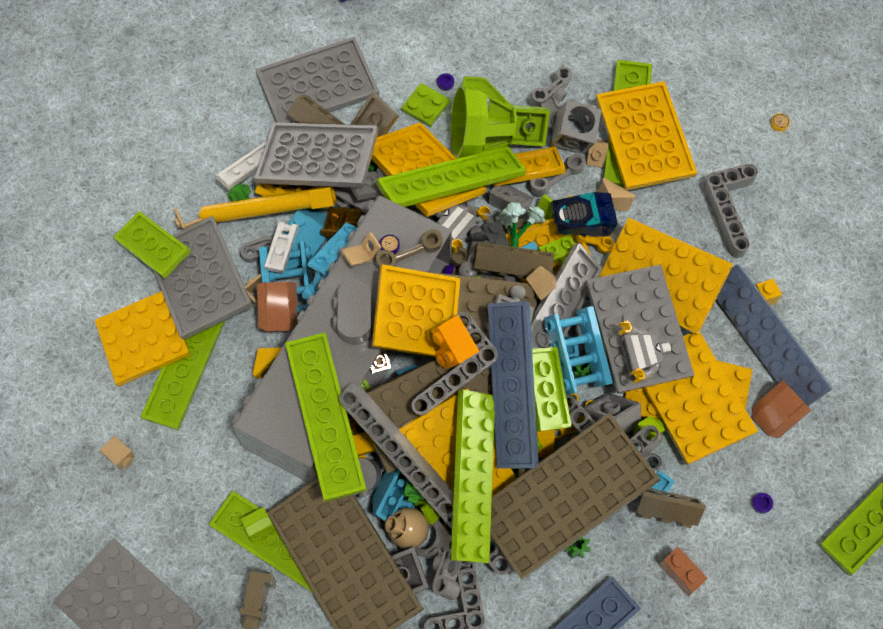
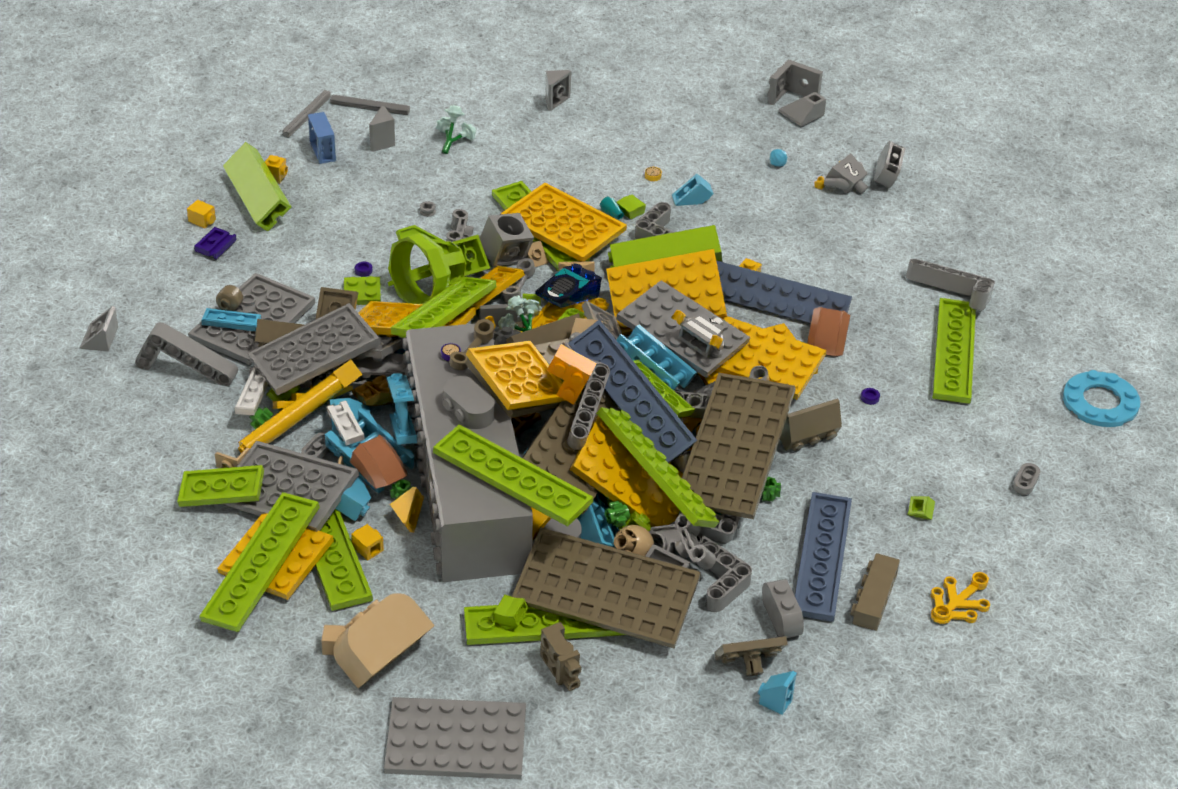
camera: 40 degrees left, 25 degrees down
light grey beam [340,383,454,528] -> none
tan bracket [342,232,381,266] -> none
nougat brick [659,547,708,596] -> none
none -> light grey slope [80,306,118,351]
none -> light grey beam [135,322,238,386]
none -> lime plate [199,492,320,632]
none -> medium azure tile [201,308,261,331]
none -> dark tan head [216,285,243,311]
none -> tan brick [334,593,435,688]
none -> medium azure slope [335,477,371,521]
none -> yellow brick [351,524,384,561]
none -> bright green gear [390,480,415,500]
none -> light grey bush [420,201,436,217]
none -> teal cone [600,196,624,220]
none -> lime brick [608,225,723,268]
none -> lime piece [616,194,646,220]
none -> medium azure slope [672,174,714,206]

